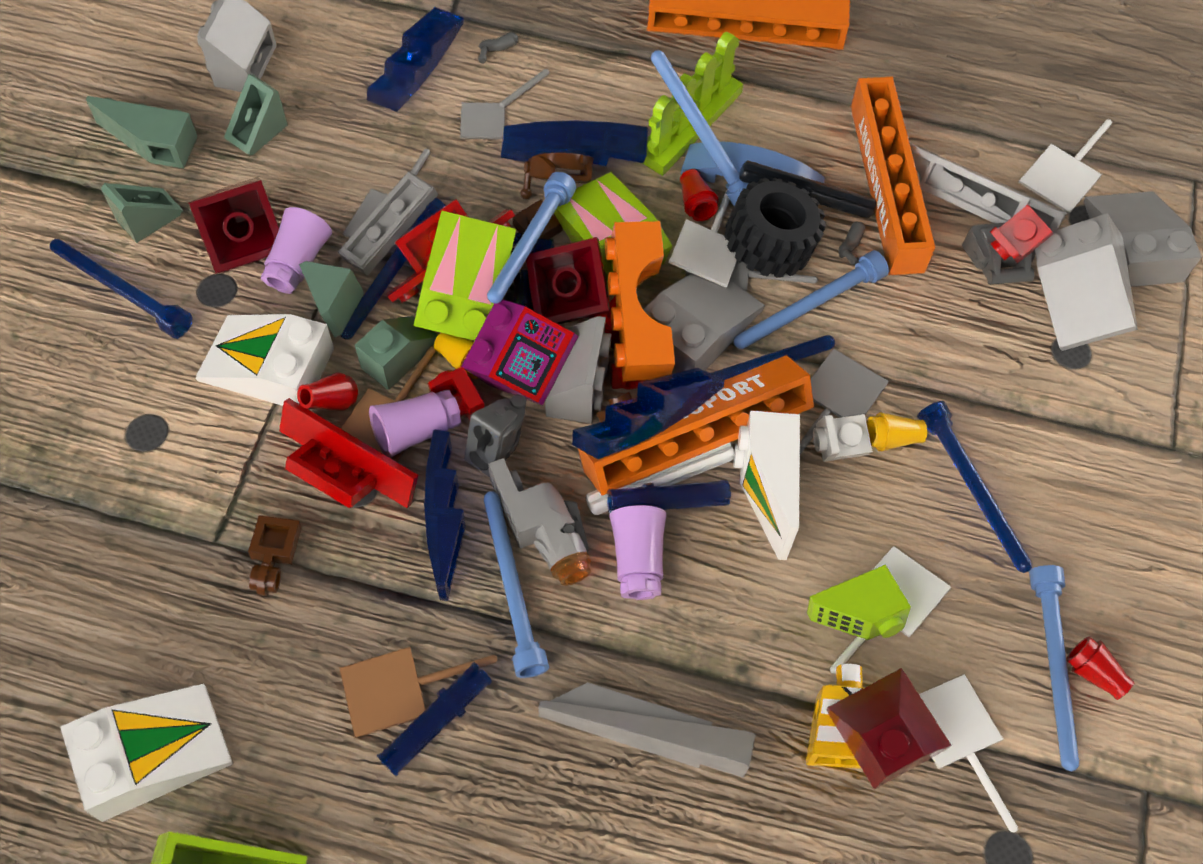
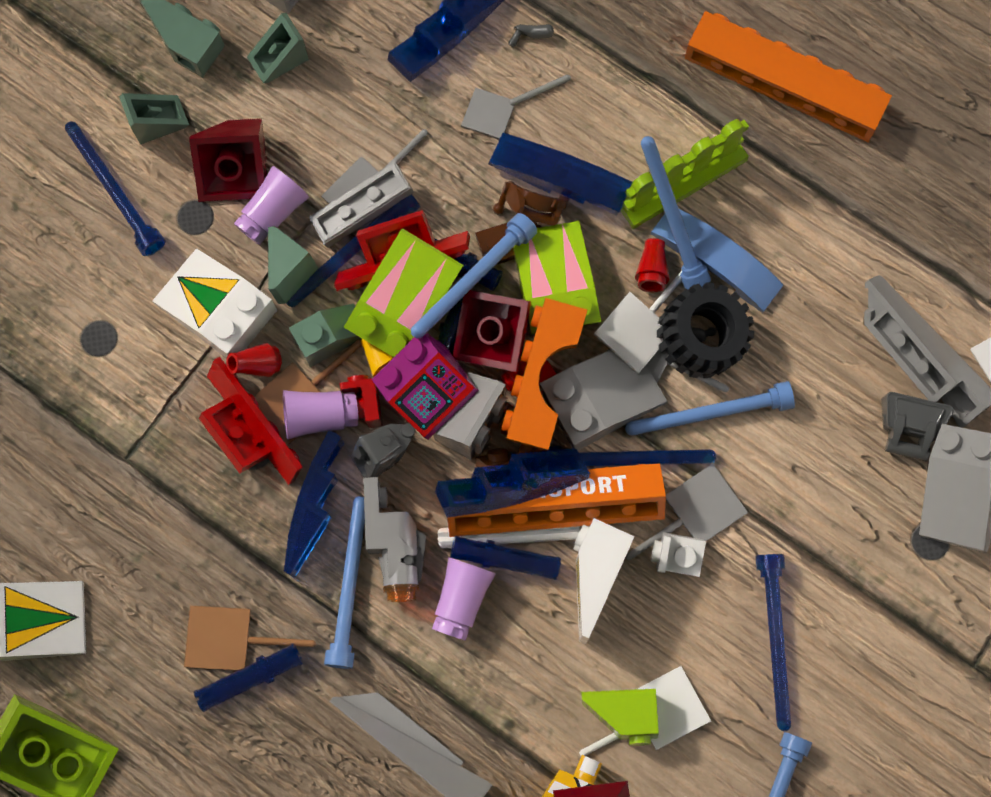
camera: 25 degrees right, 15 degrees up
reddish brown plate [248,515,302,596] -> none
black axle [739,160,876,218] -> none
dark grey piece [838,221,865,266] -> none
orange brick [851,77,935,275] -> none
yellow cone [866,412,927,451] -> none
bracket [990,204,1054,264] -> none

